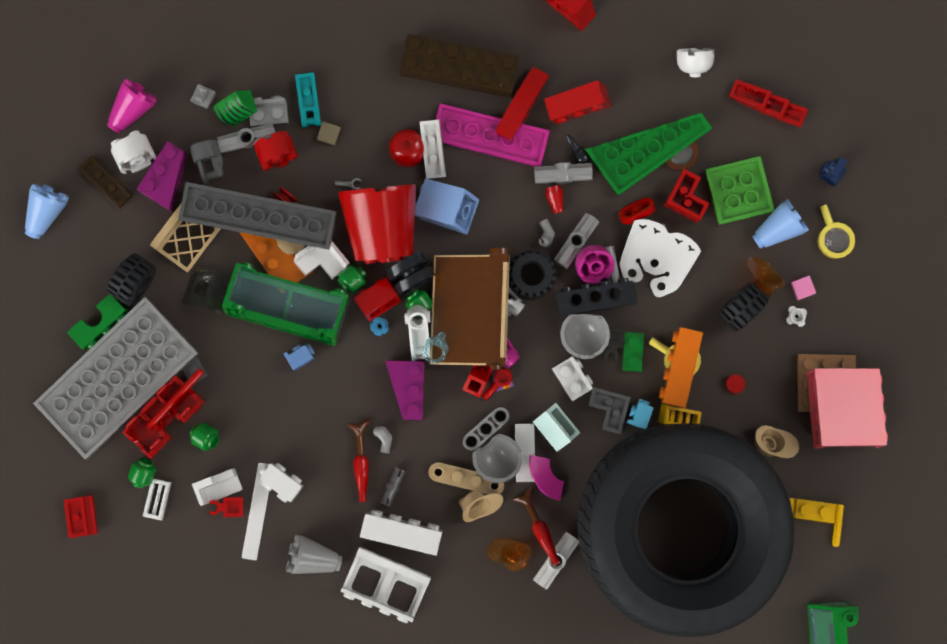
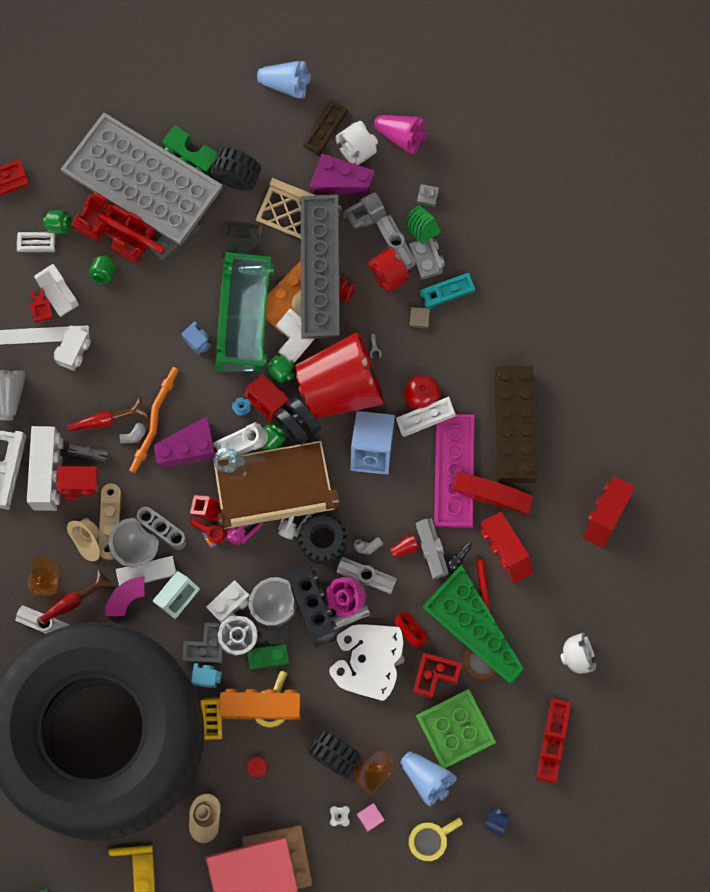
camera: 90 degrees right, 10 degrees down
none -> red brick [57,466,99,501]
none -> orange bar [129,367,179,474]
none -> white cylinder [218,616,257,656]
none -> red bar [477,560,491,613]

